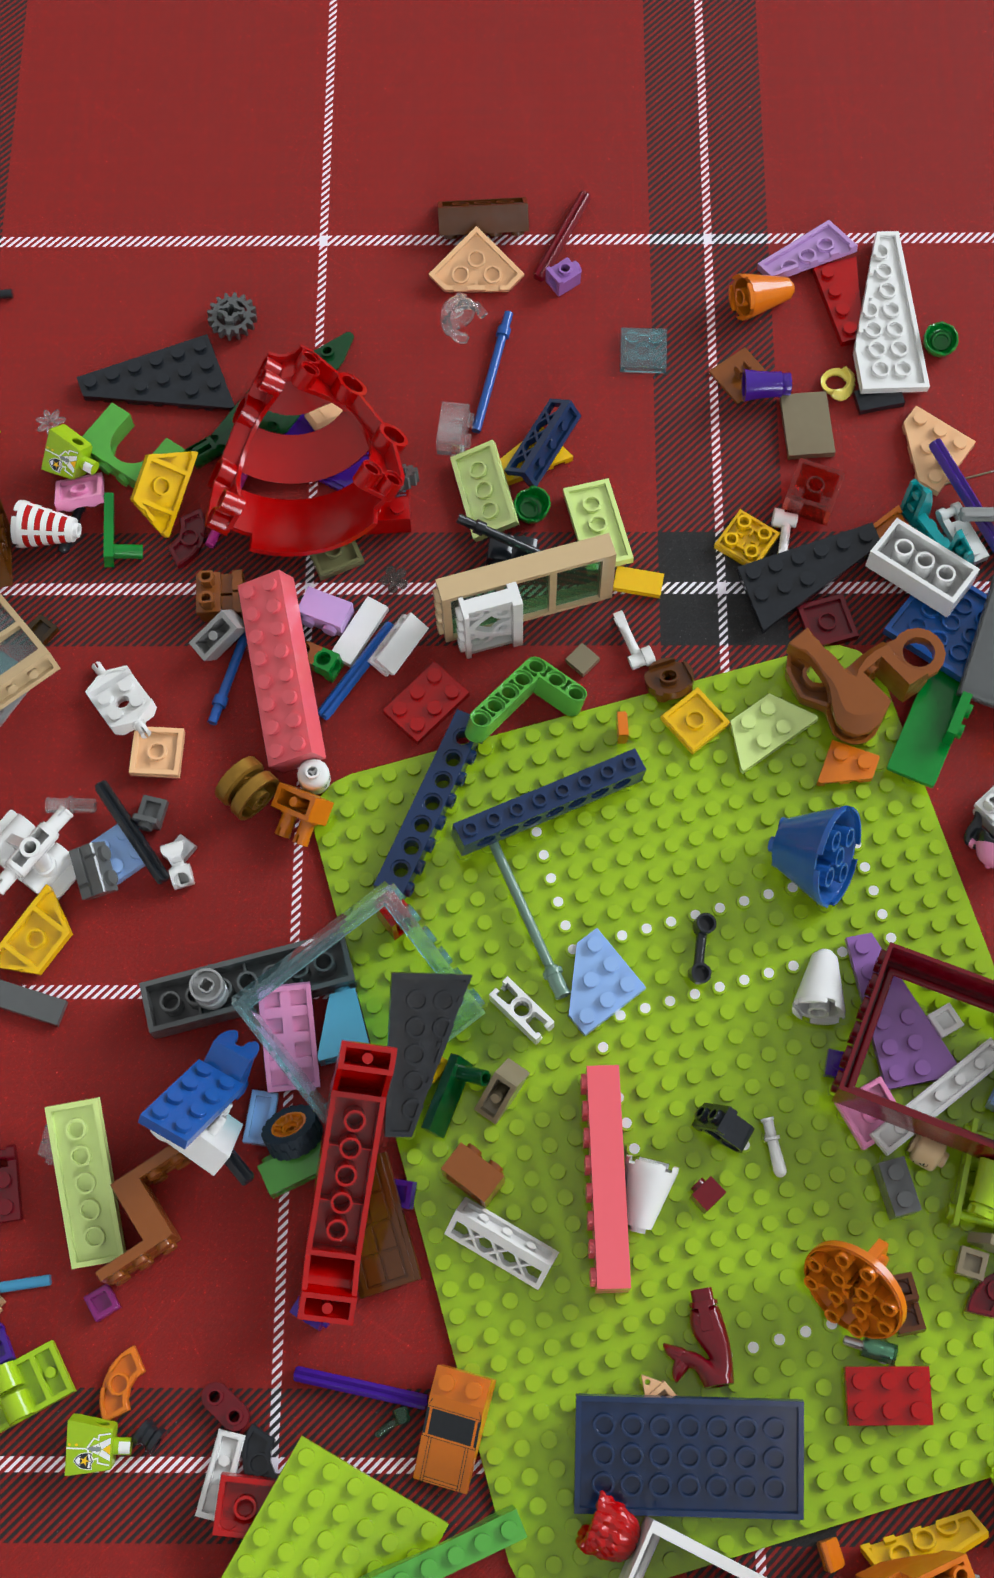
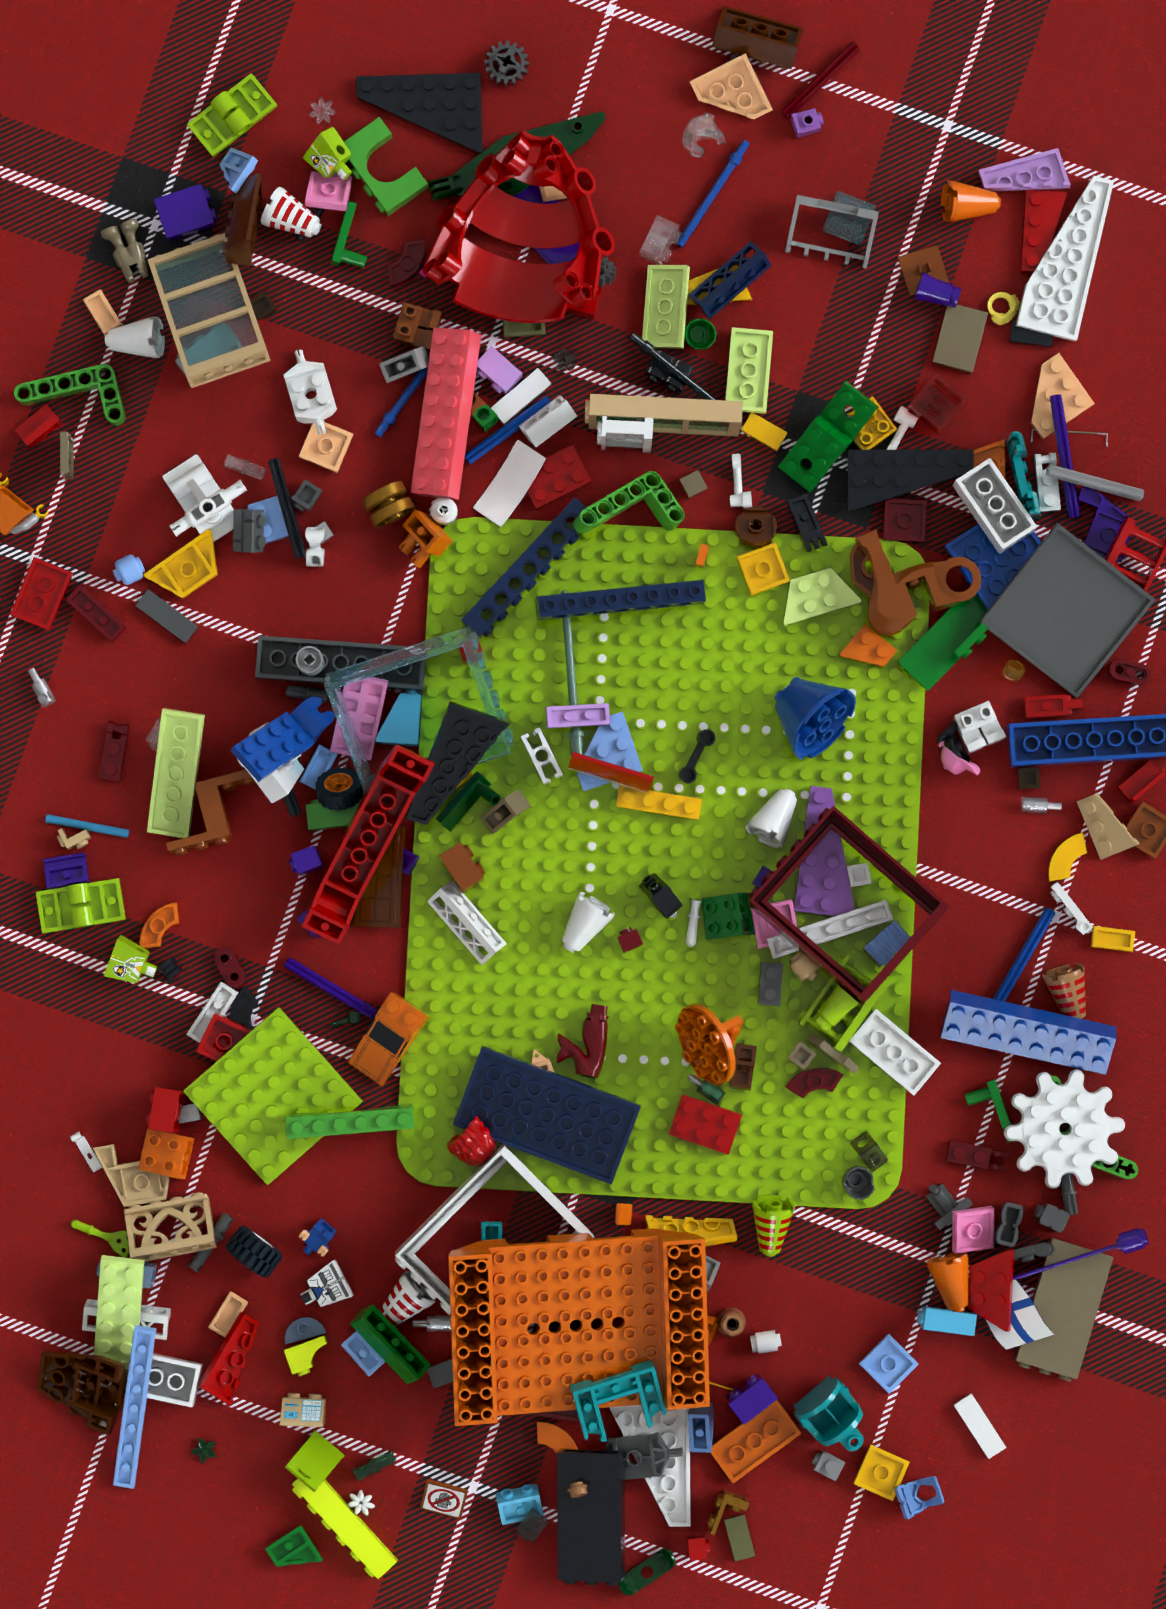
camera: 15 degrees right, 15 degrees up
magenta tile [83,1284,122,1322] -> none
yellow wing [130,451,198,538] -> none
coral brick [580,1065,631,1294] -> none
green hair [923,321,959,357] -> none
none -> dark grey axle [286,685,328,704]
none -> dark purple piece [289,845,324,876]
none -> white sticker [473,440,546,527]
none -> lavender plate [545,703,610,728]
none -> red slope [568,752,654,793]
none -> yellow plate [616,786,702,820]
none -> green bracket [701,893,755,940]
none -> green bracket [778,381,879,493]
none -> light grey hinge [785,194,879,269]
none -> black hinge [787,494,827,552]

